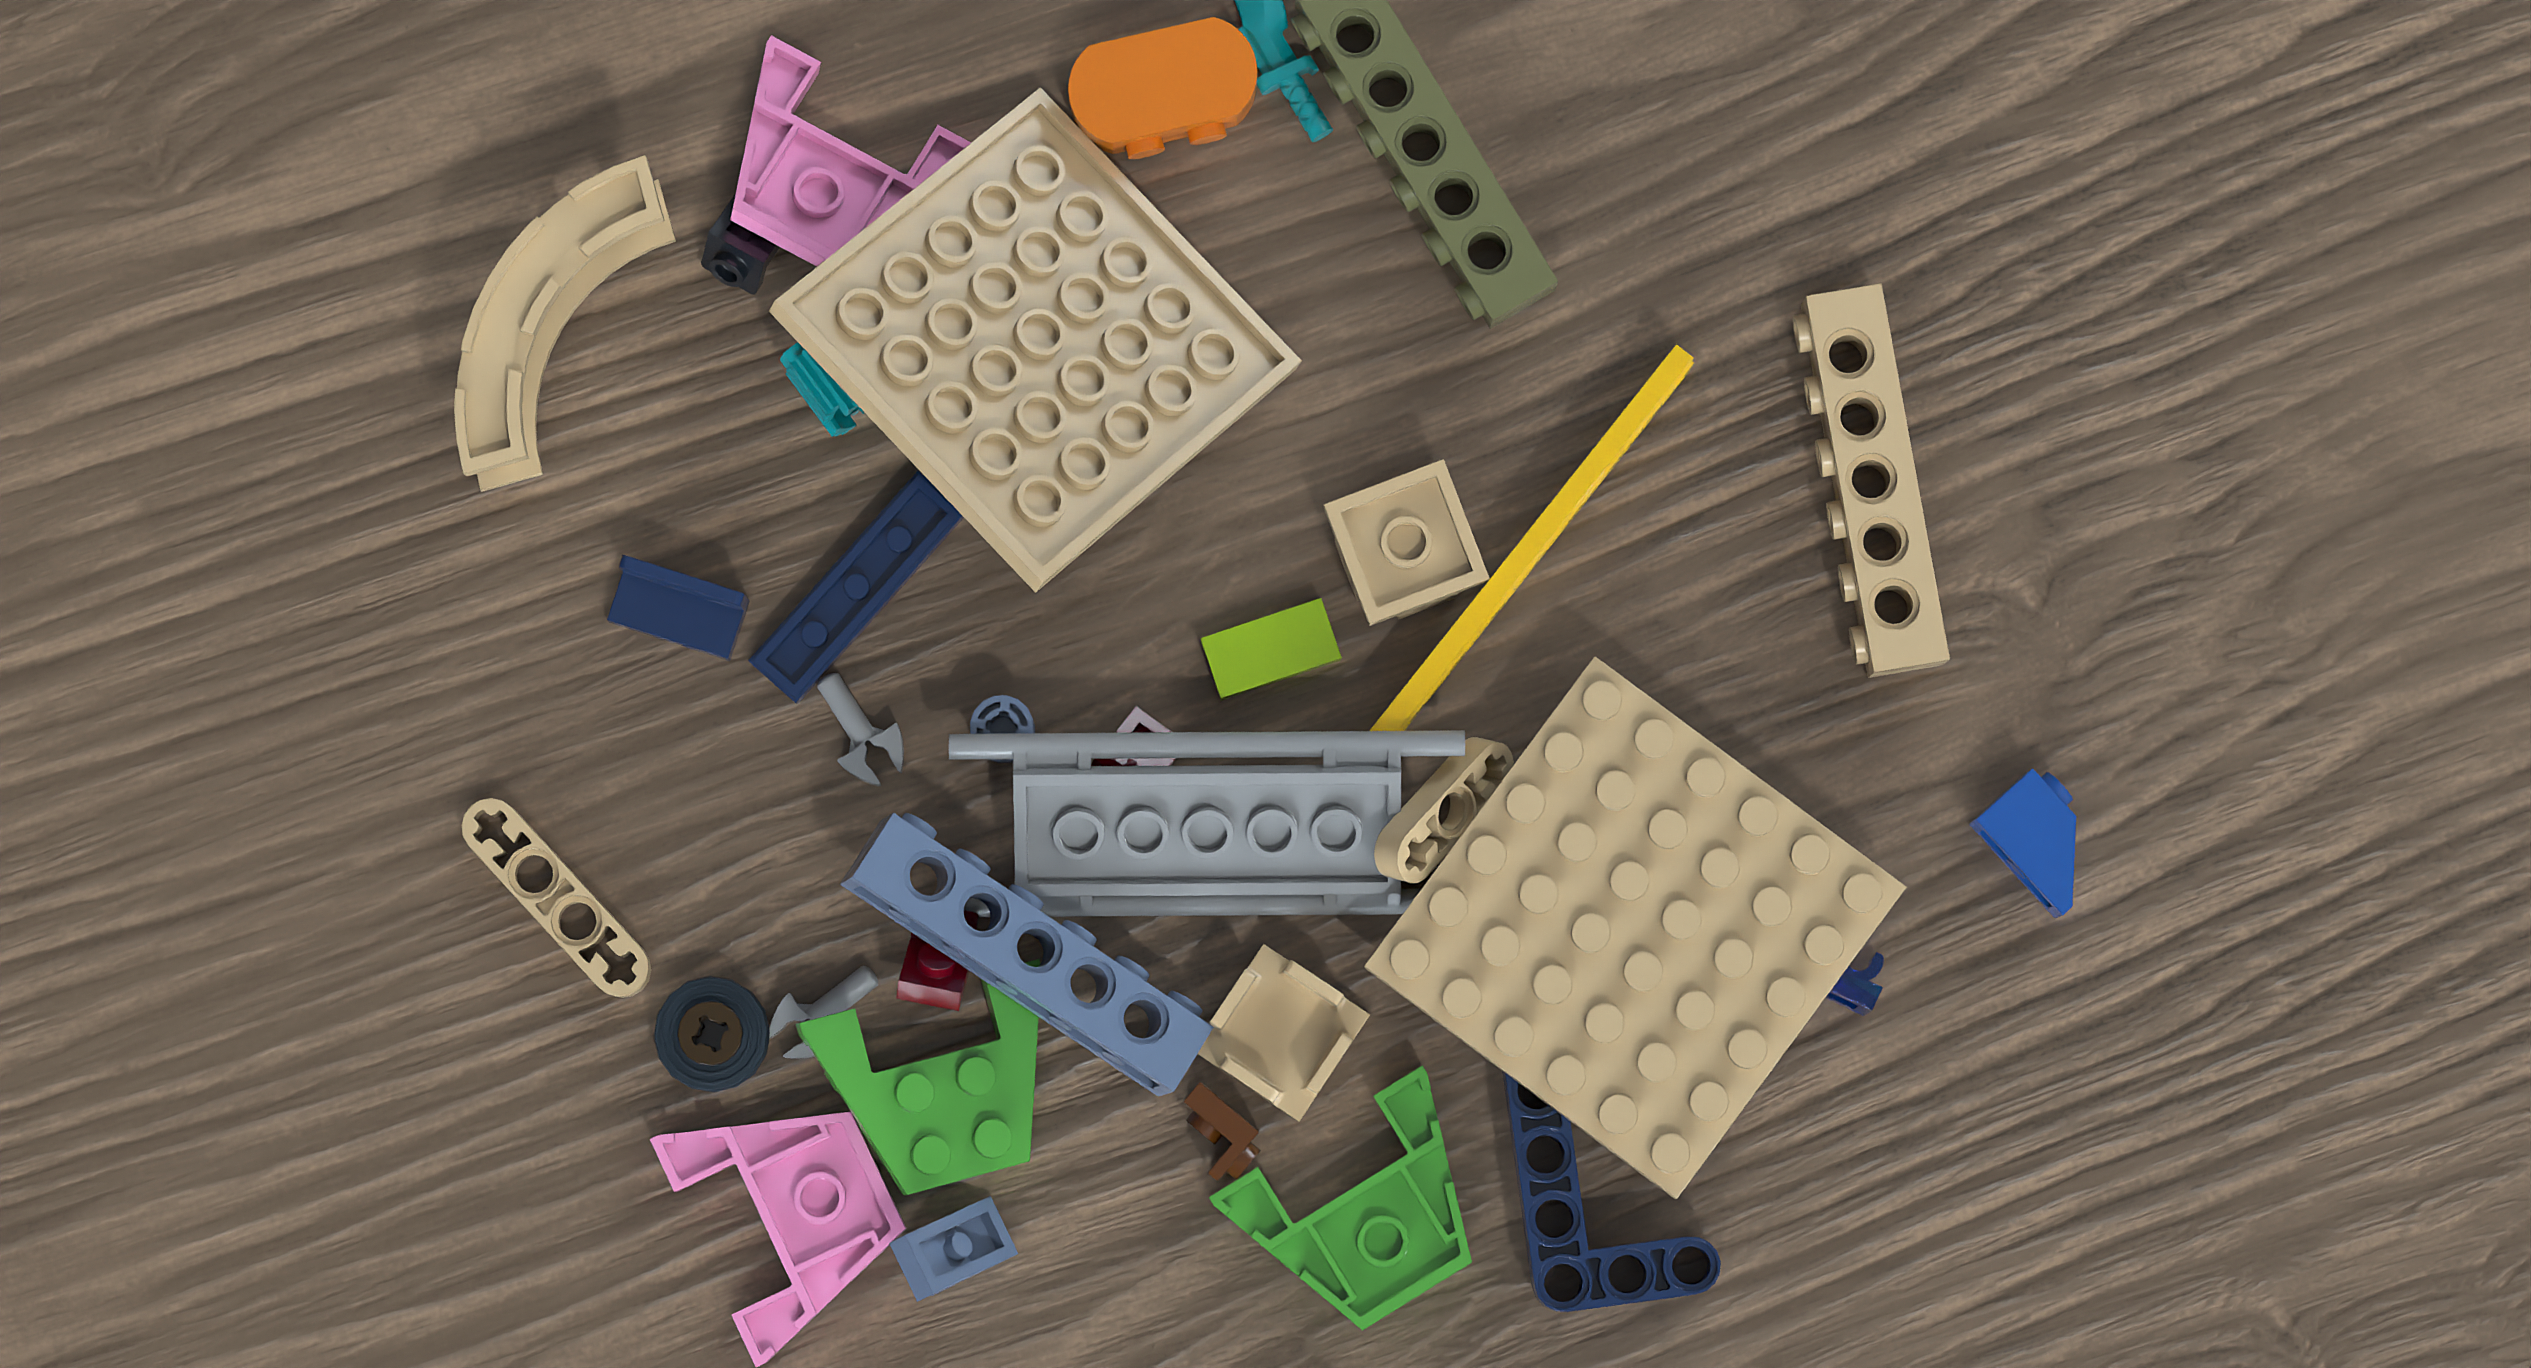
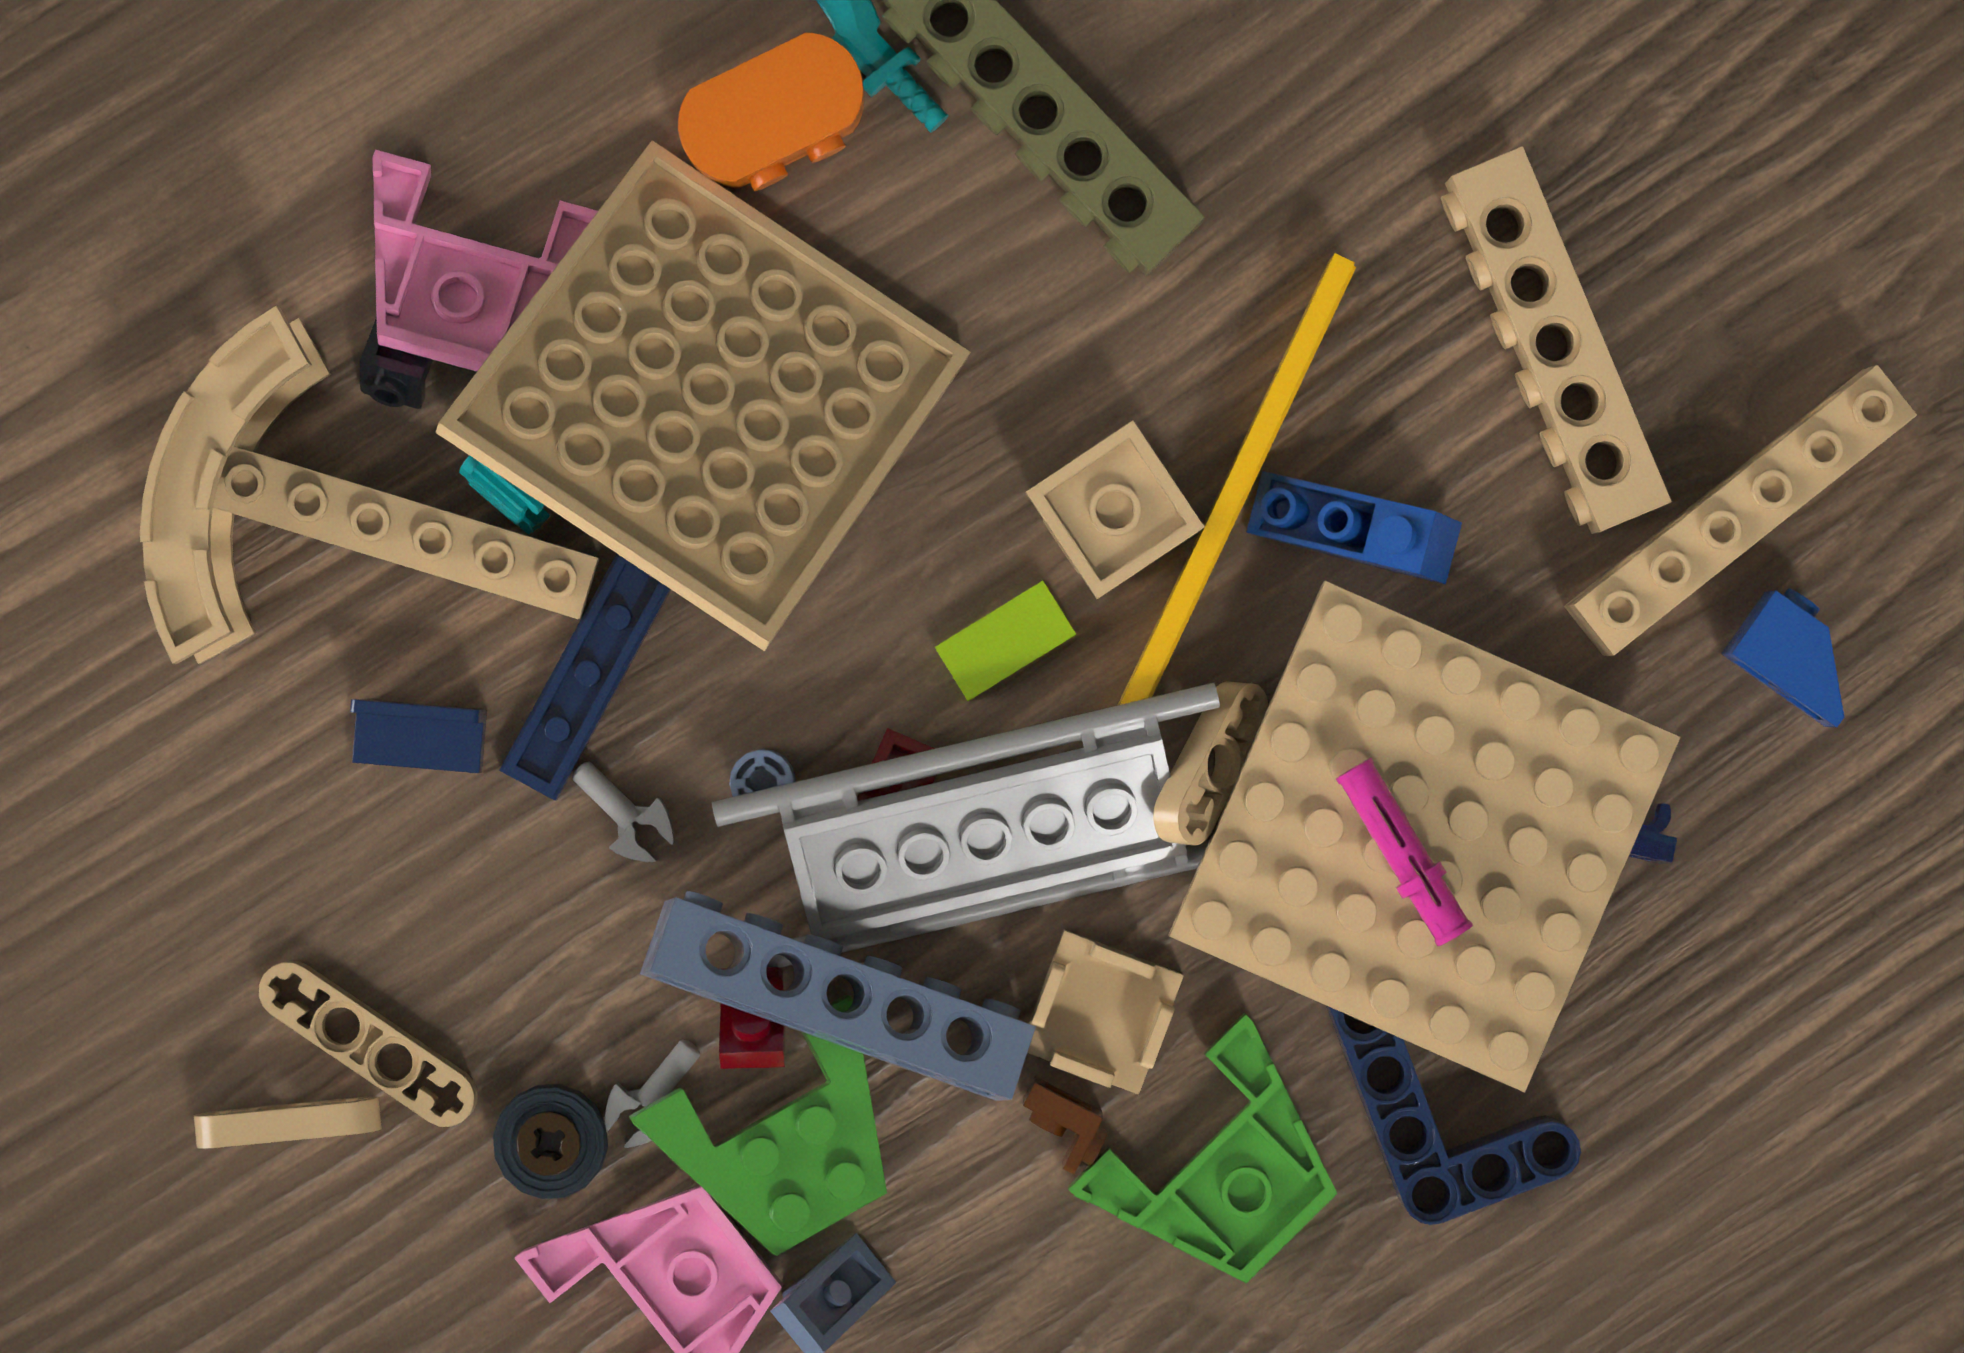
camera: 15 degrees left, 5 degrees up
none -> tan beam [194,1096,382,1148]
none -> tan brick [213,446,599,619]
none -> blue slope [1246,471,1462,584]
none -> dark pink pin [1336,758,1473,947]
none -> tan brick [1564,365,1917,656]

